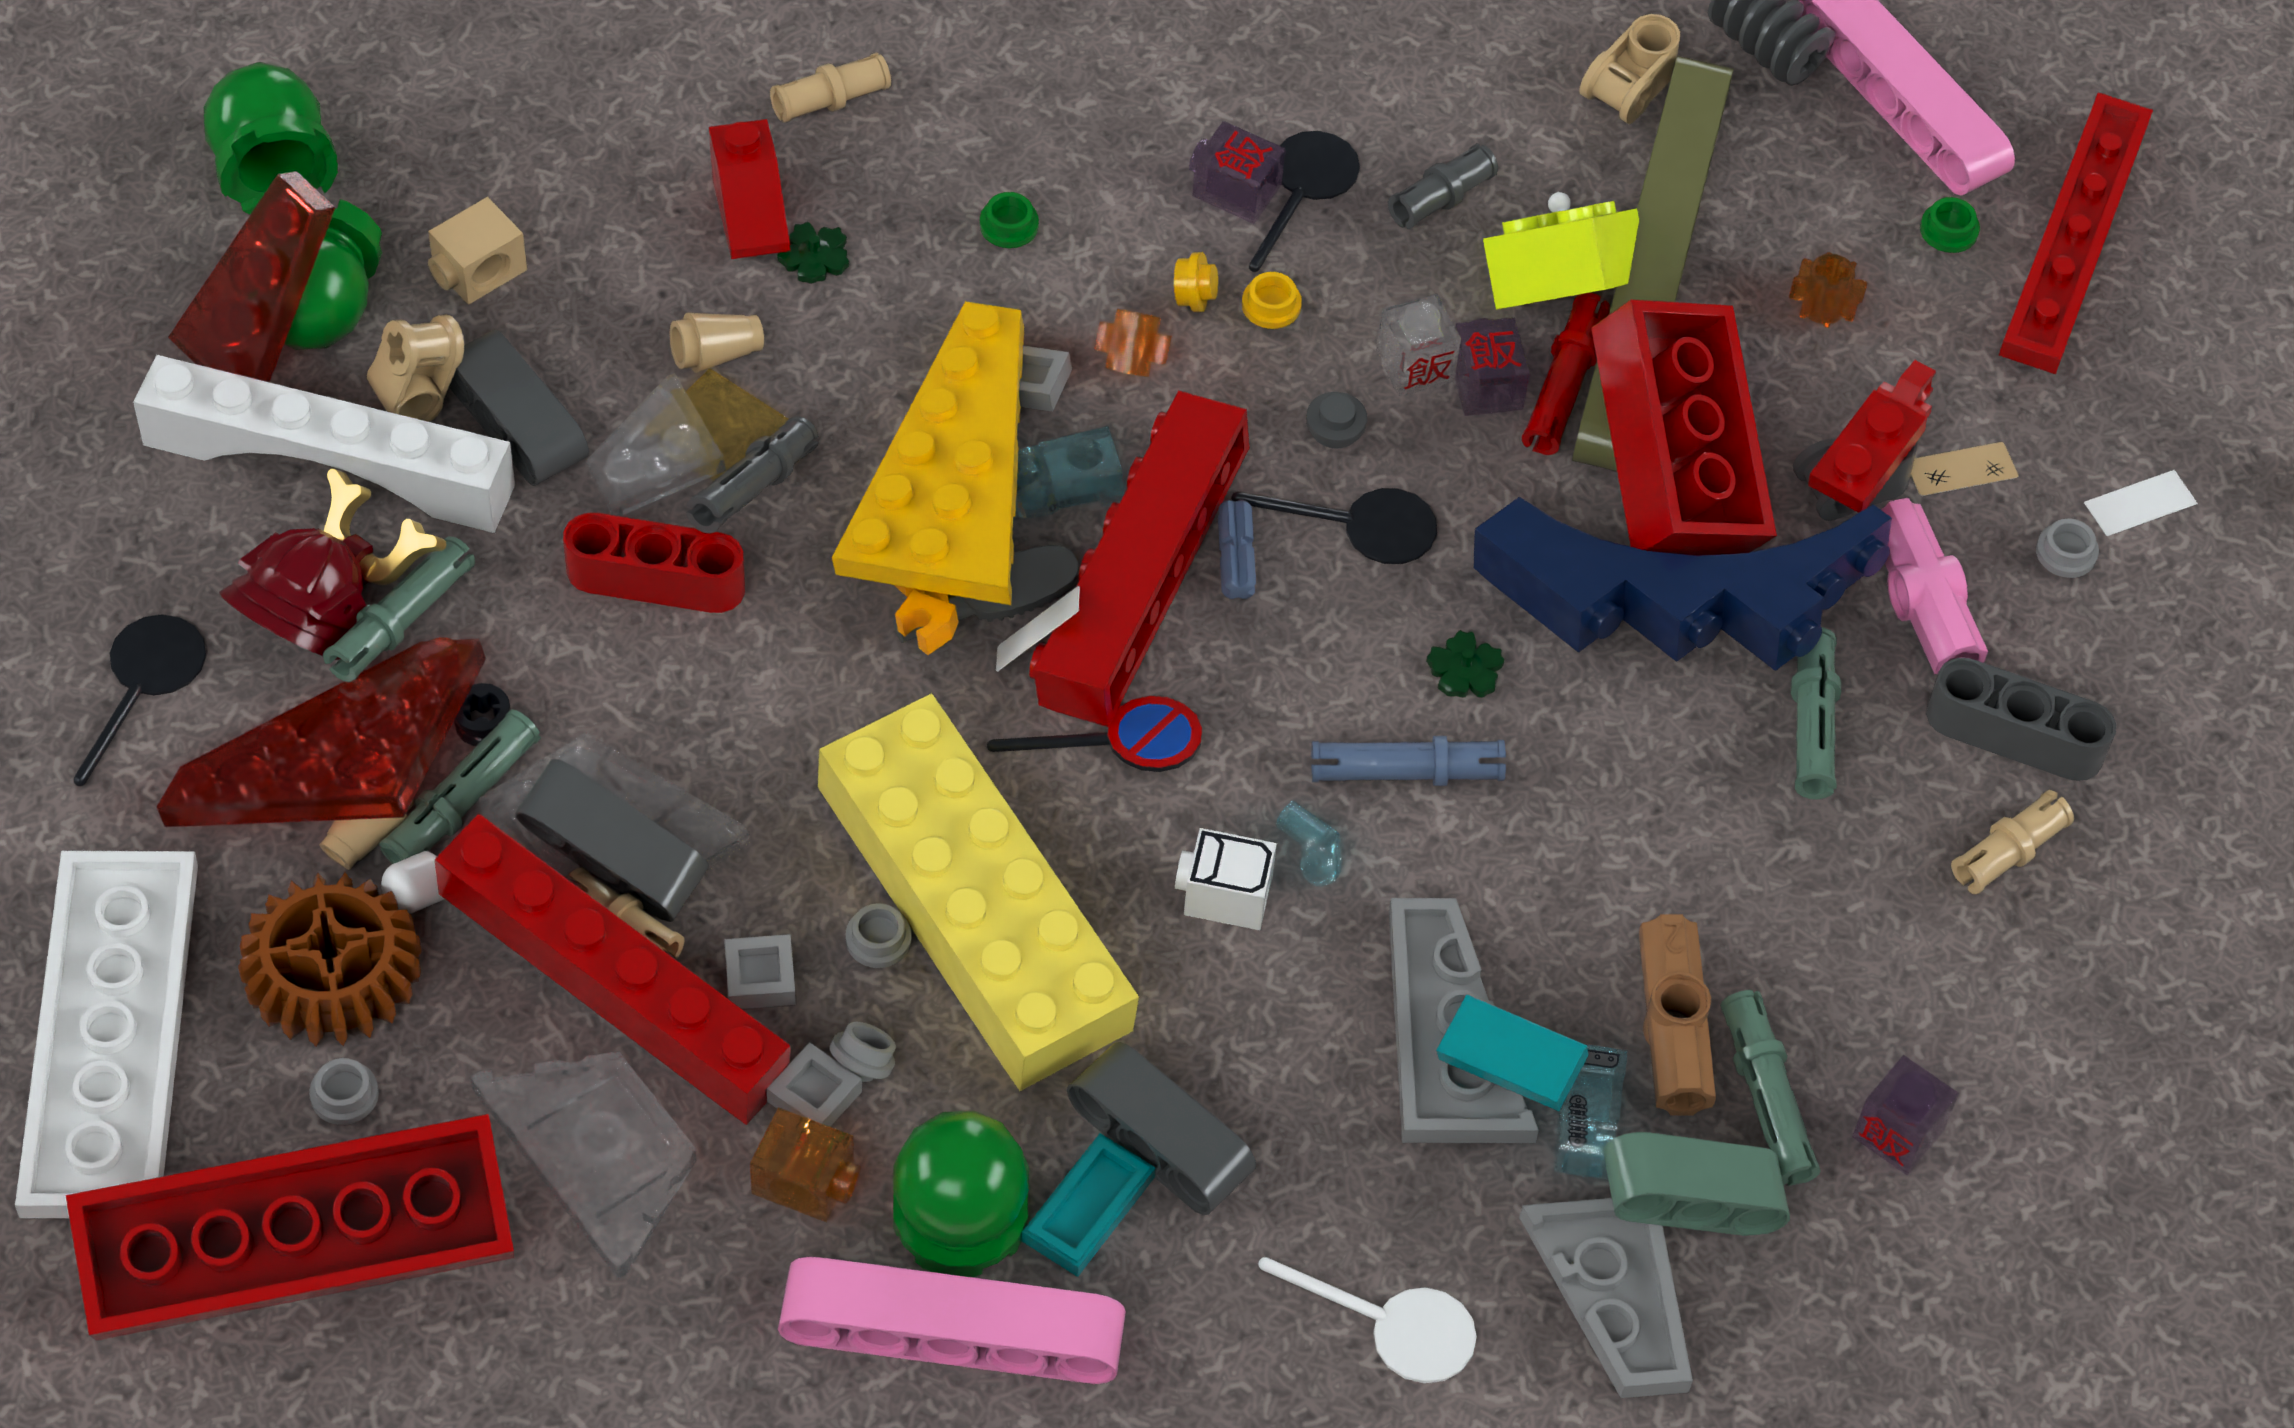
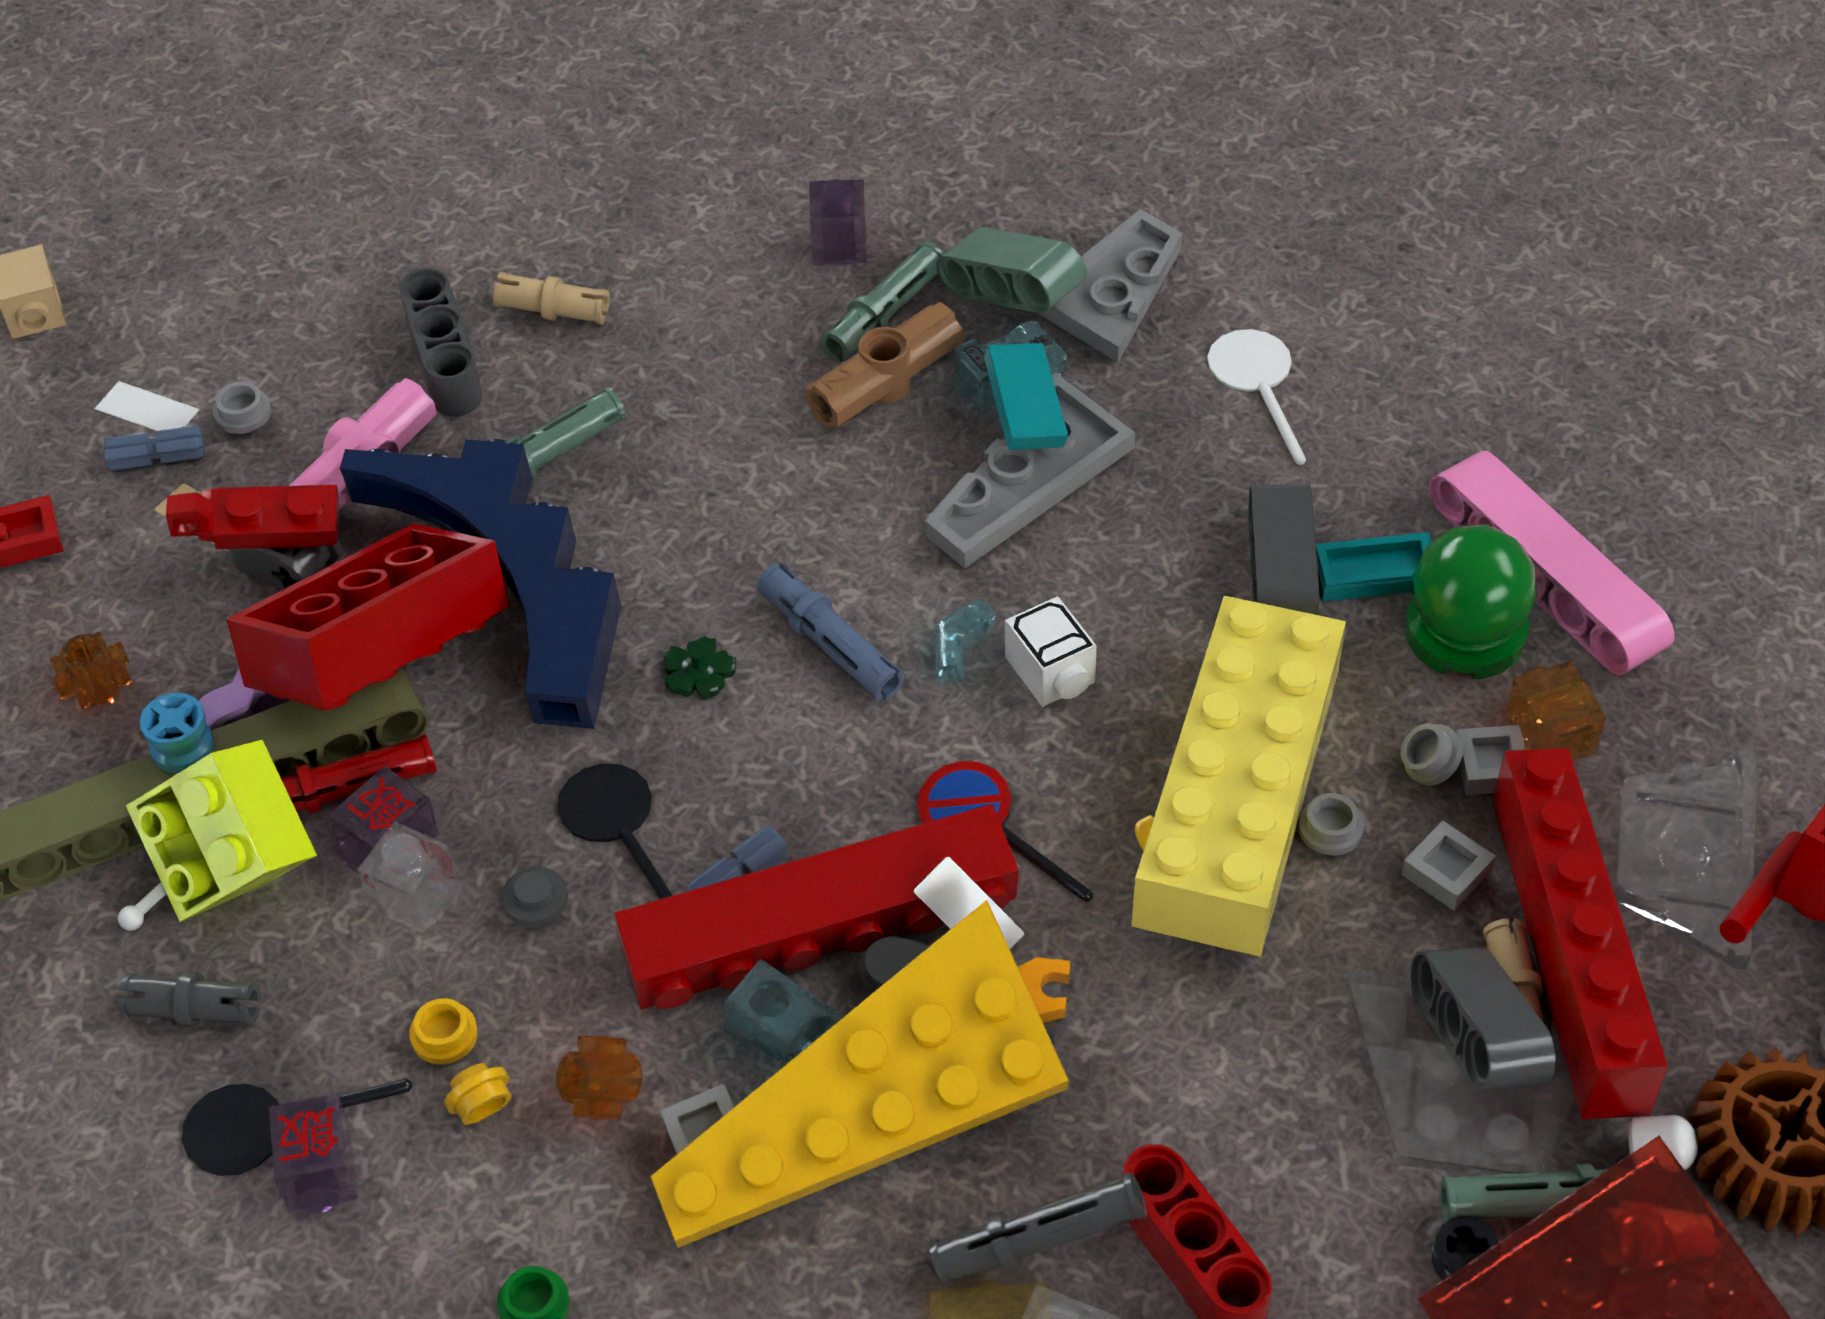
camera: 125 degrees left, 5 degrees down
none -> sand blue piece [103,425,205,471]
none -> dark azure wheel [139,693,215,774]
none -> red bar [1719,831,1802,944]

